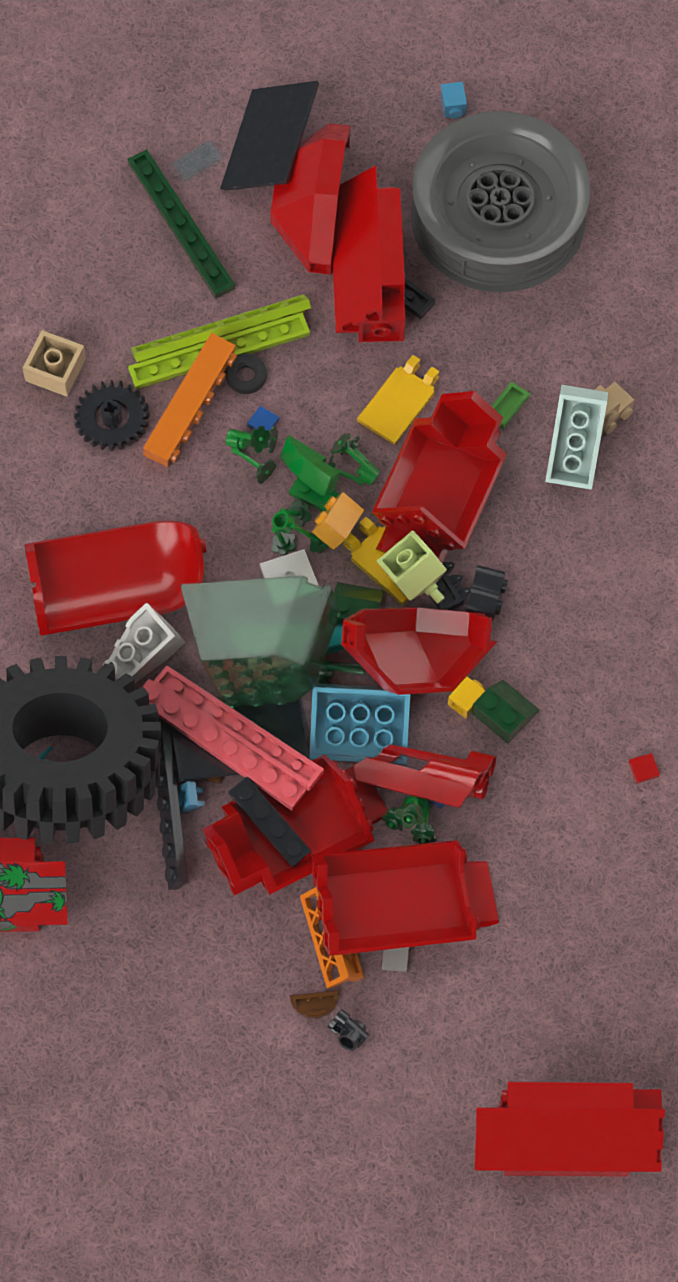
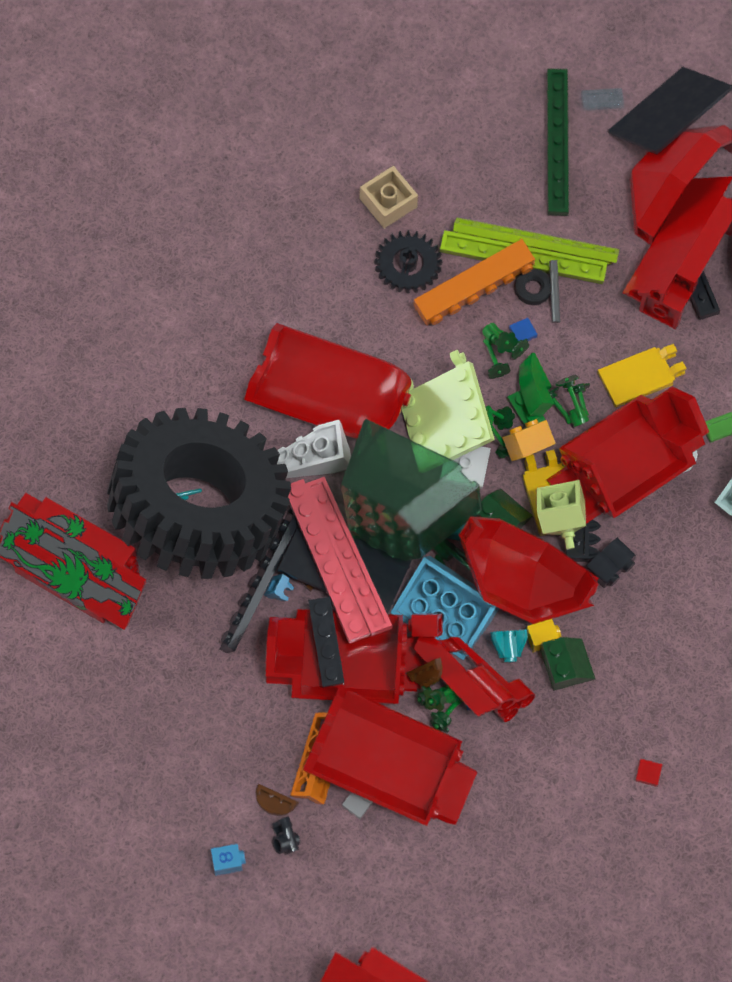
camera: 30 degrees right, 0 degrees up
none -> dark azure brick [211,844,246,876]
none -> yellowish green plate [402,350,495,474]
none -> reddish brown tile [407,658,443,687]
none -> red brick [408,613,443,637]
none -> teal brick [491,630,528,662]
none -> dark grey piece [549,260,561,323]

